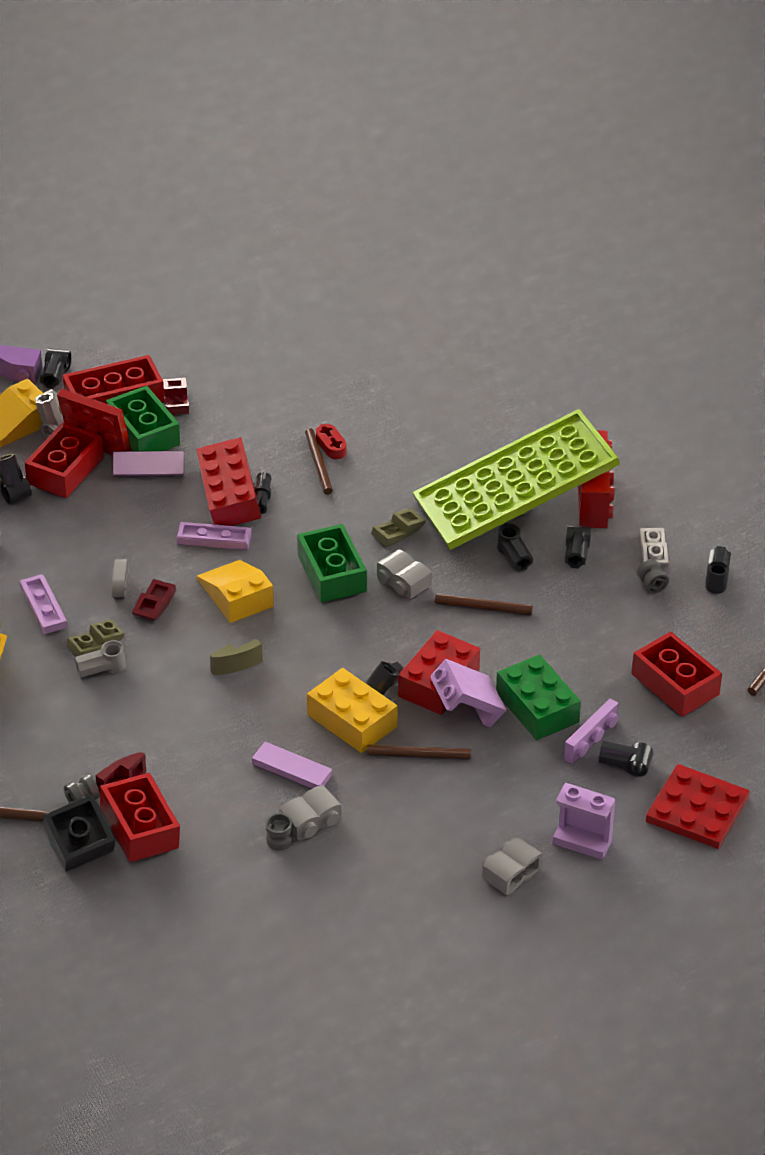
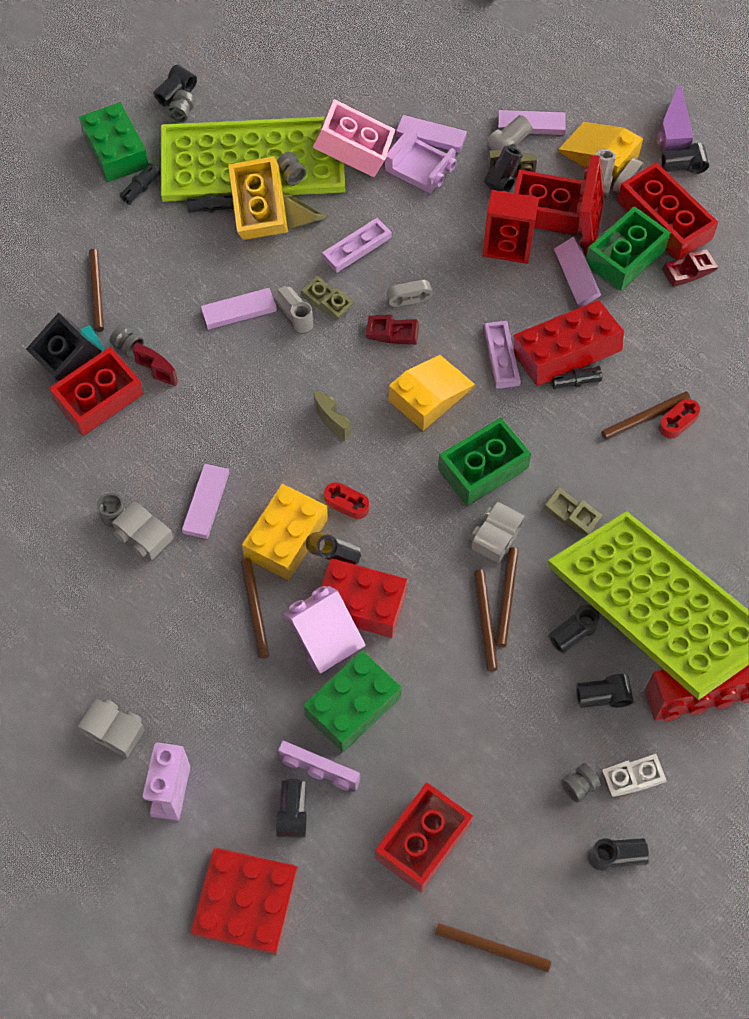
camera: 75 degrees right, 20 degrees up
none -> lavender tile [201,288,277,330]
none -> red beam [324,482,369,519]
none -> red brick [482,190,539,264]
none -> reddish brown bar [496,547,519,647]

